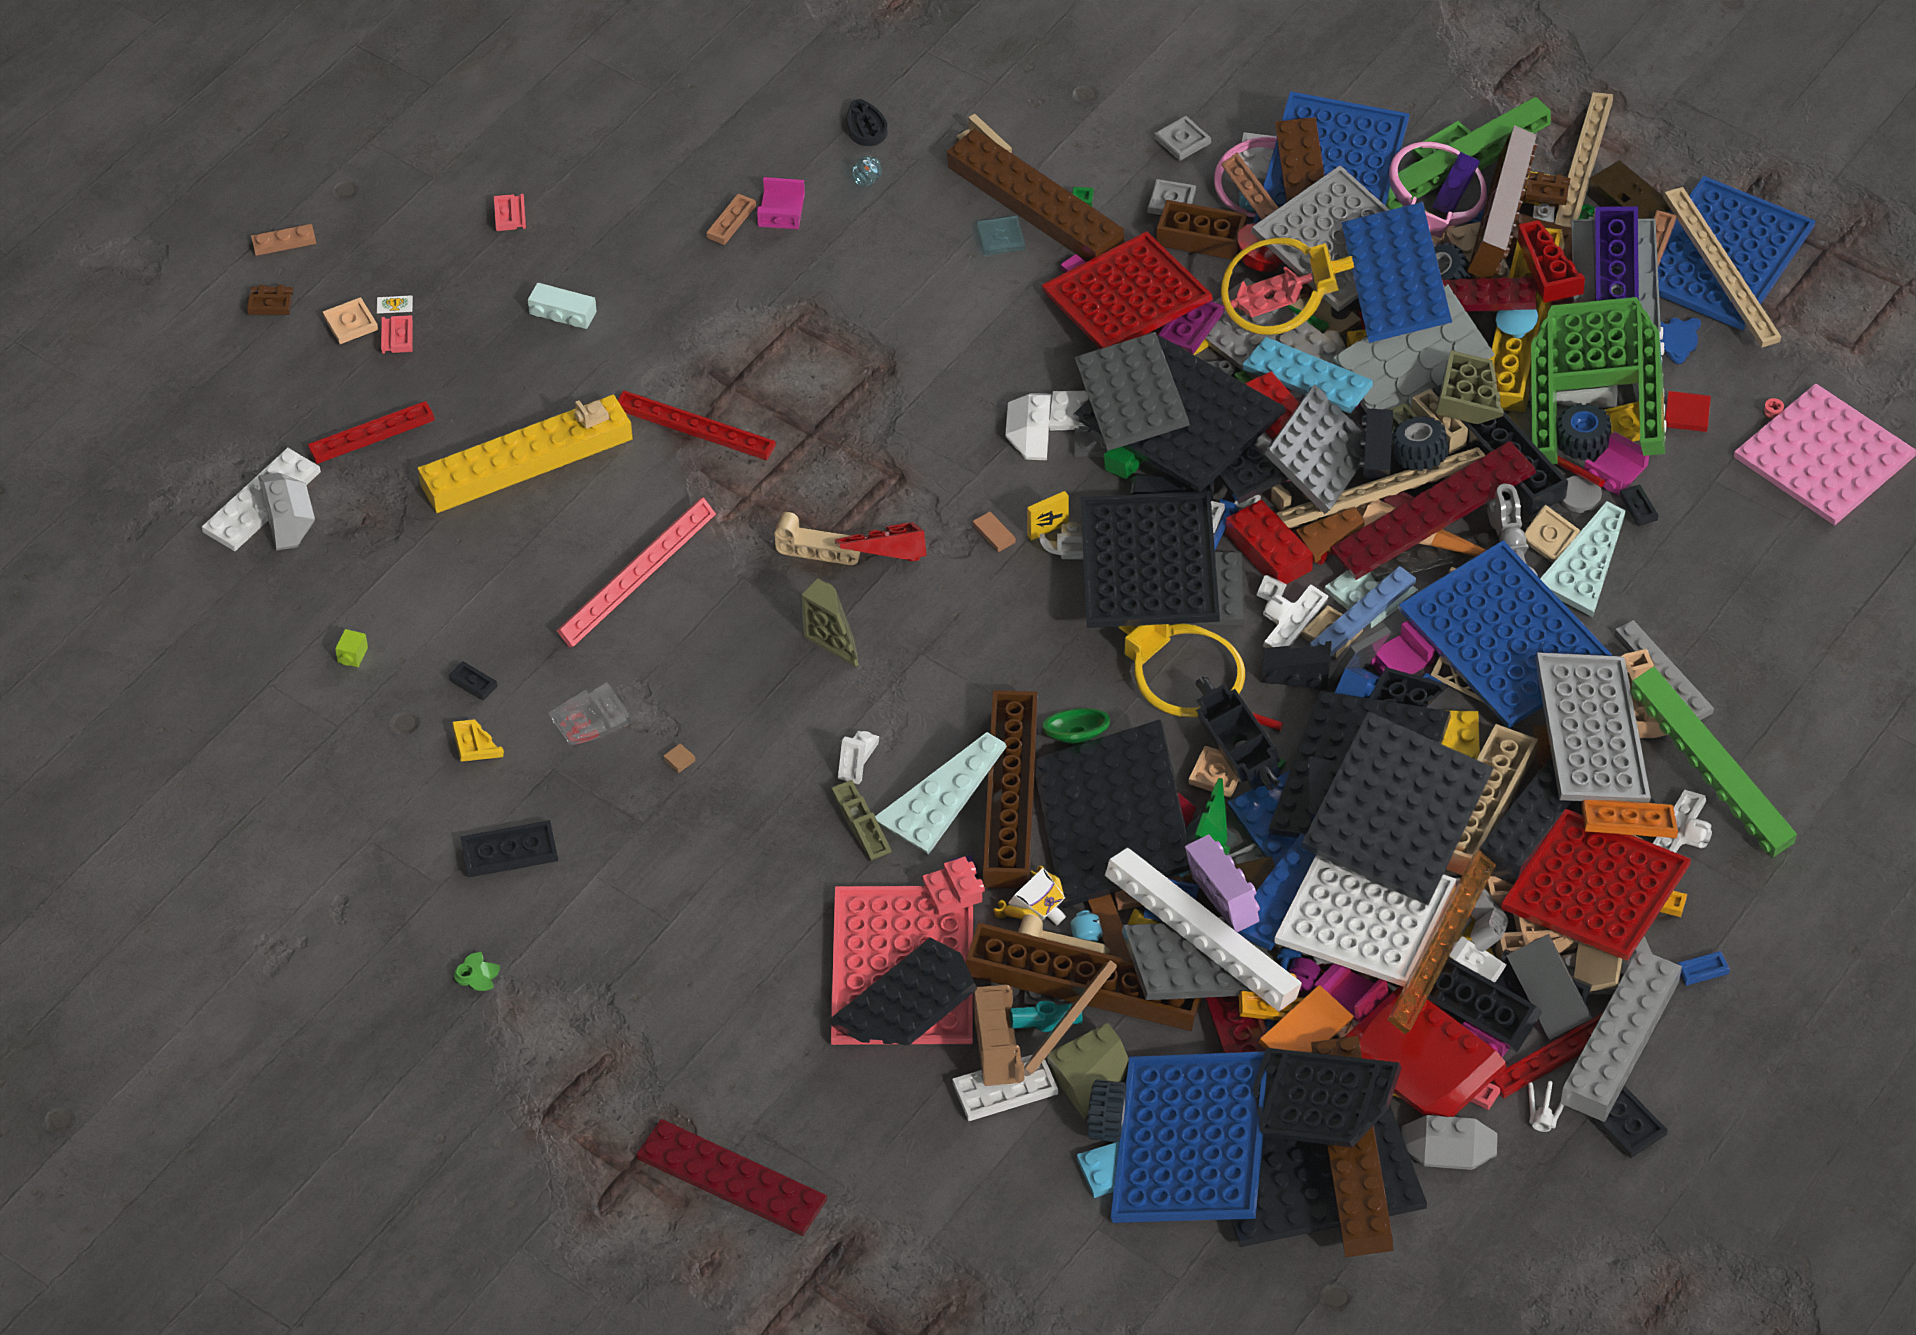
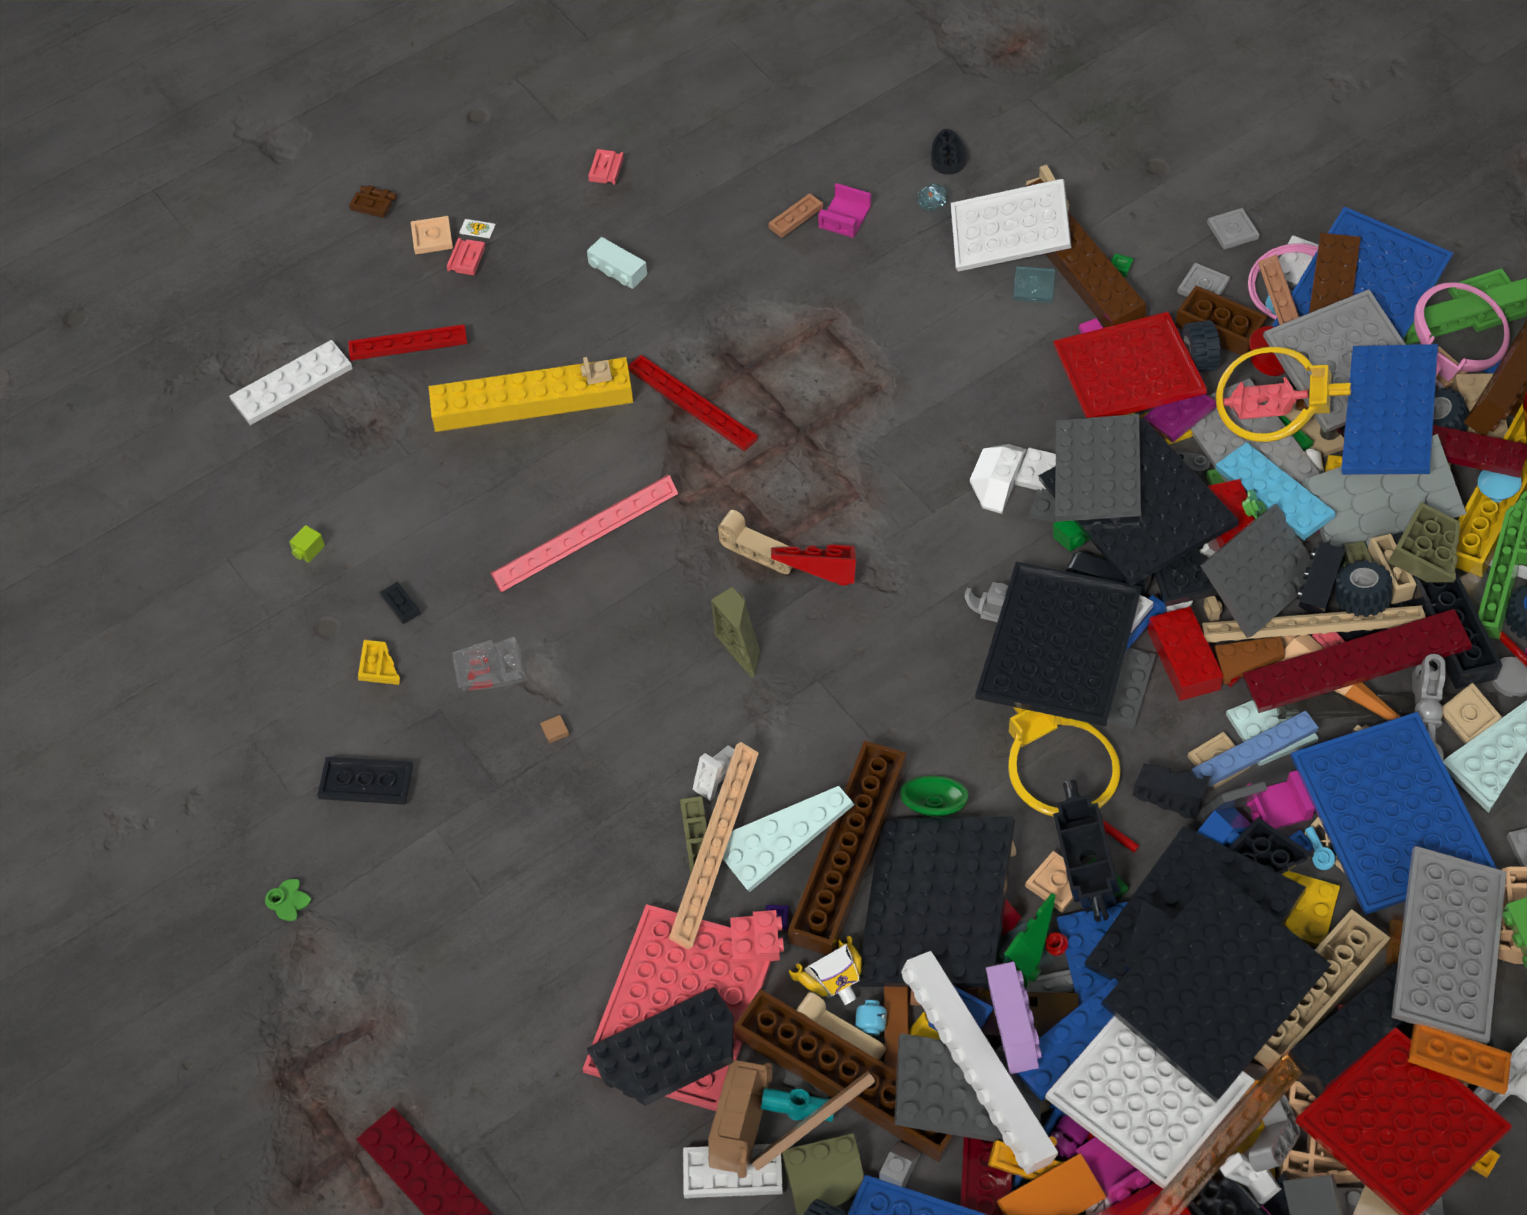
camera: 20 degrees right, 5 degrees up
nougat plate [251,224,316,256] -> none
light grey wedge [258,473,315,550] -> none
nougat tile [973,512,1016,552] -> none
yellow tile [1027,491,1069,541] -> none
white plate [1257,575,1287,601] -> none
white plate [1263,585,1329,648] -> none
dark purple plate [1432,152,1480,214] -> none
none -> light nougat plate [669,742,759,949]
none -> light grey slope [879,1141,921,1188]
none -> white plate [951,179,1071,271]
none -> red plate [1045,933,1069,956]
none -> black wheel [1181,320,1221,372]
none -> bright green plate [1242,489,1267,519]
none -> medium azure plate [1305,826,1336,870]

